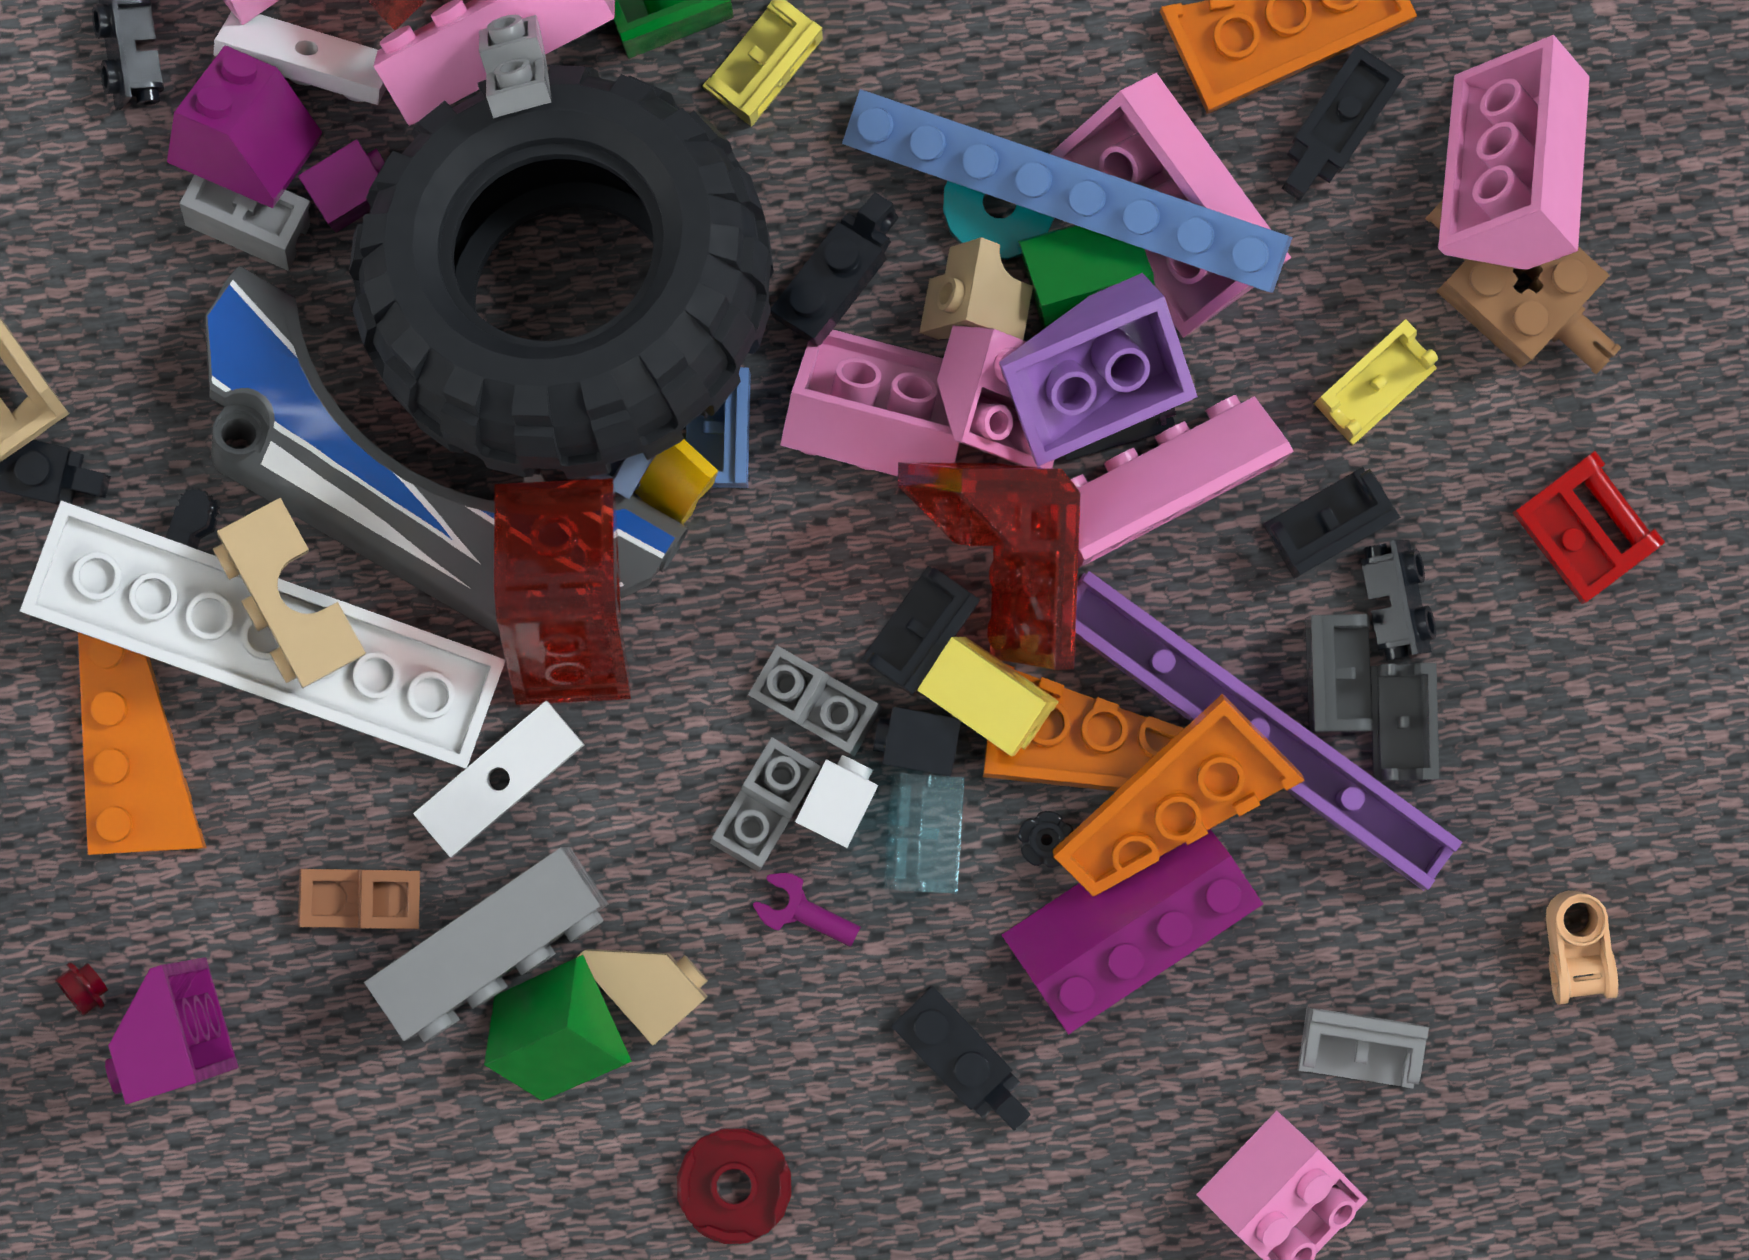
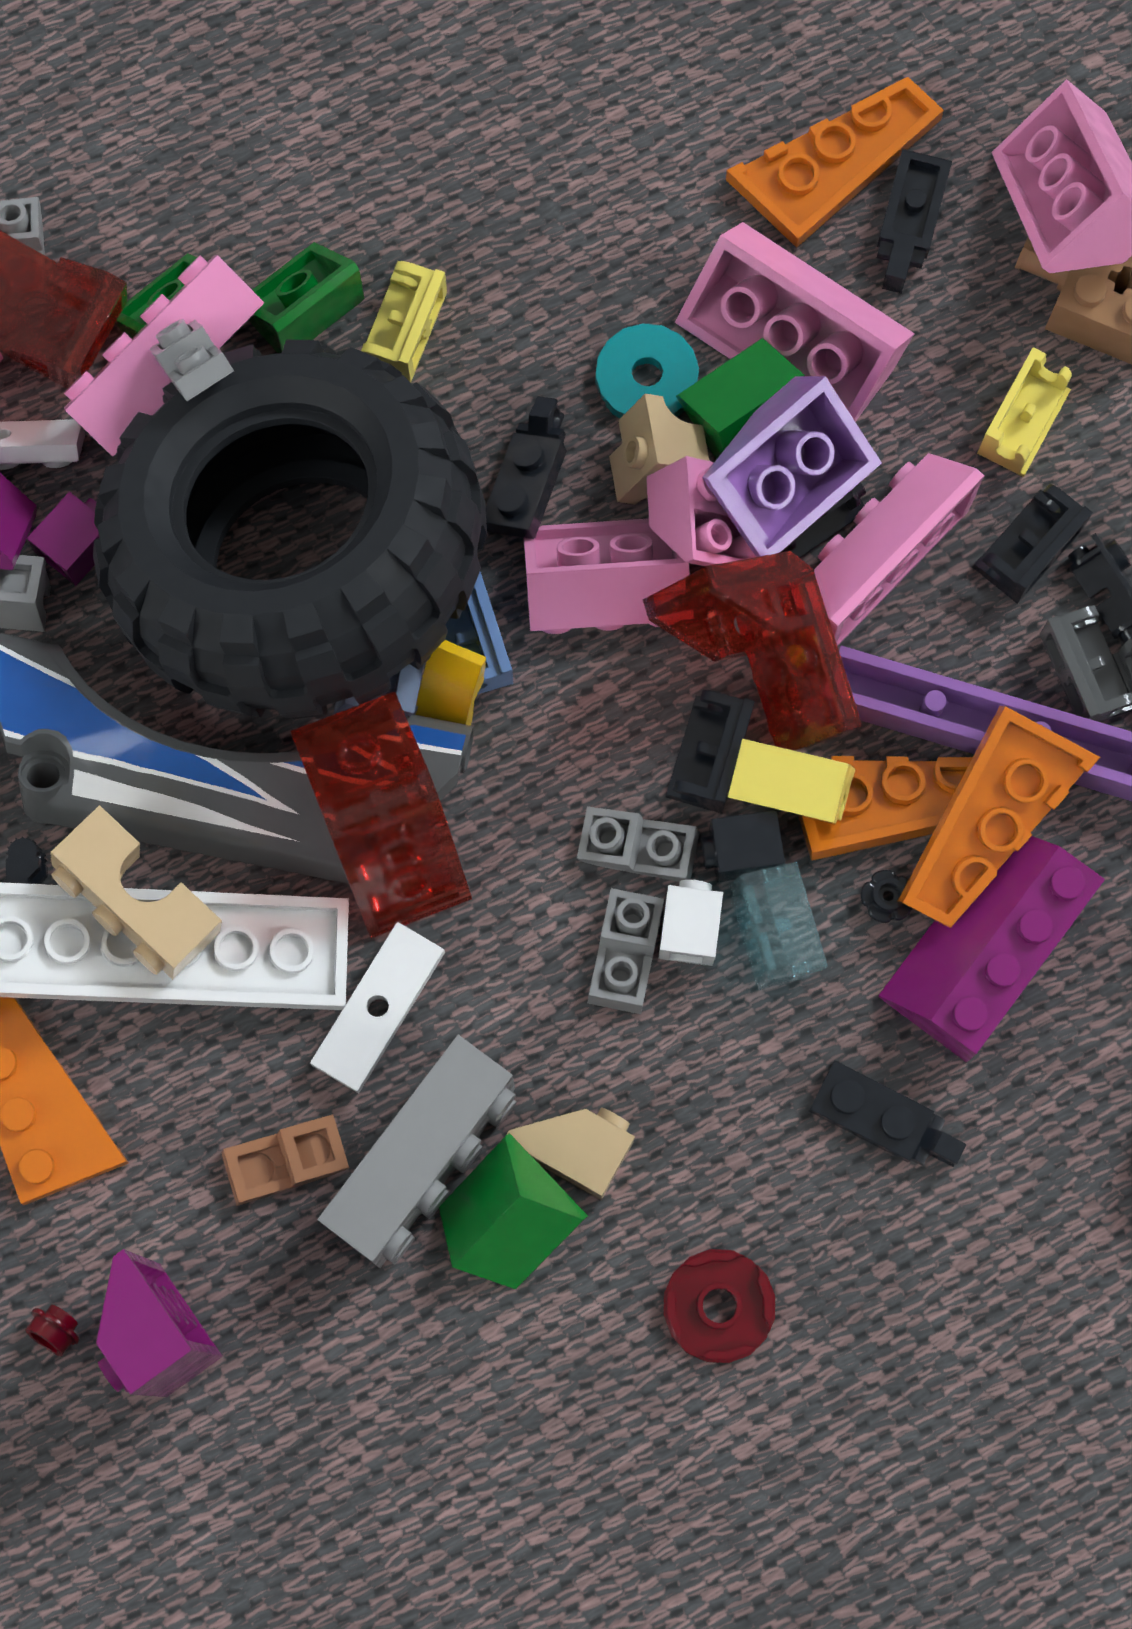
camera: 20 degrees left, 10 degrees down
magenta bar [753,873,861,947] -> none
medium blue plate [842,89,1293,293] -> none

